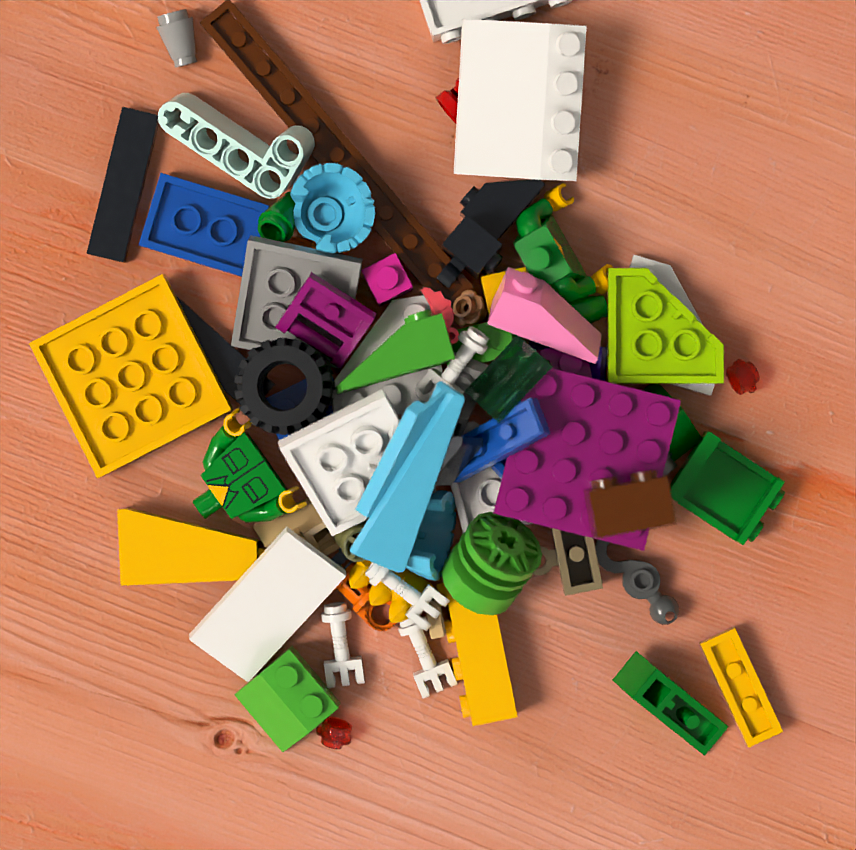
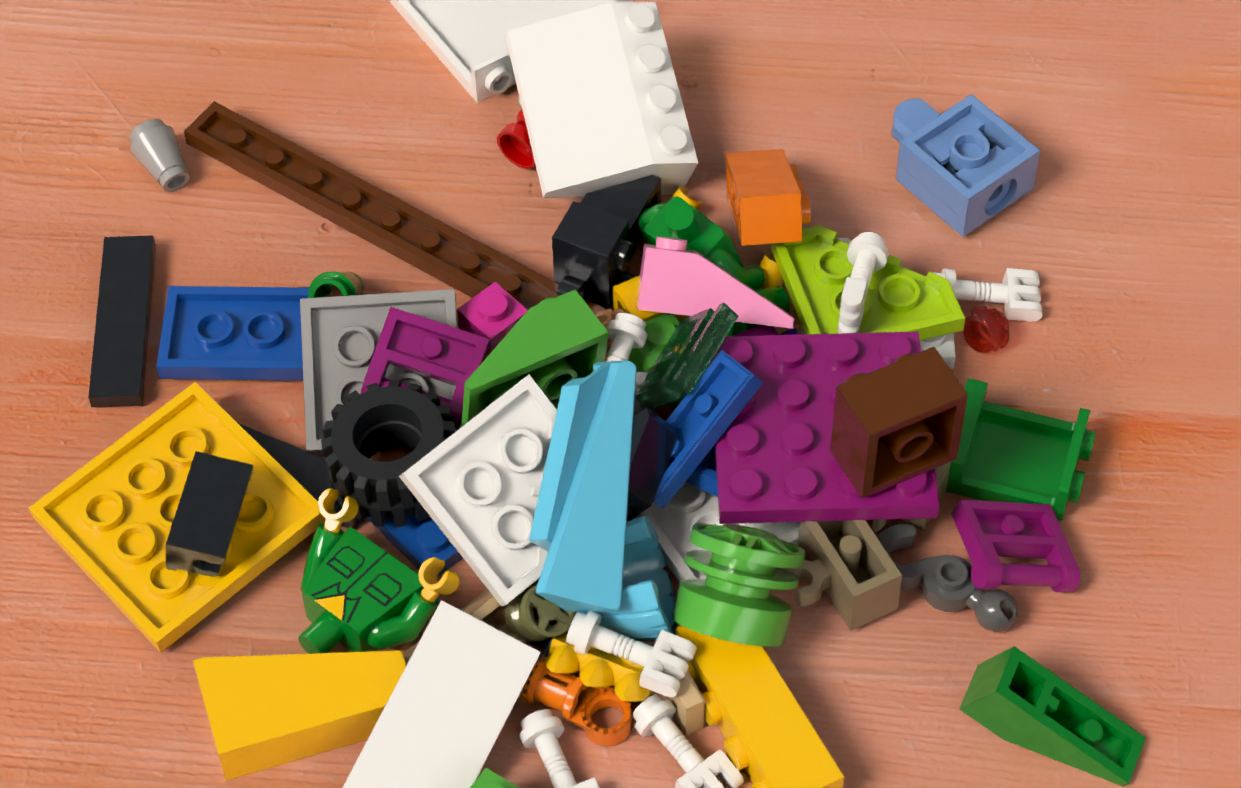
camera: 15 degrees left, 35 degrees down
light aqua beam [158,93,315,199] -> none
medium azure hair [290,163,375,253] -> none
yellow plate [699,627,783,747] -> none
none -> black hinge [166,451,253,576]
none -> orange brick [725,149,811,246]
none -> white hinge [838,232,889,334]
none -> medium blue brick [891,94,1040,237]
none -> white hinge [933,268,1043,322]
none -> magenta plate [951,500,1080,593]

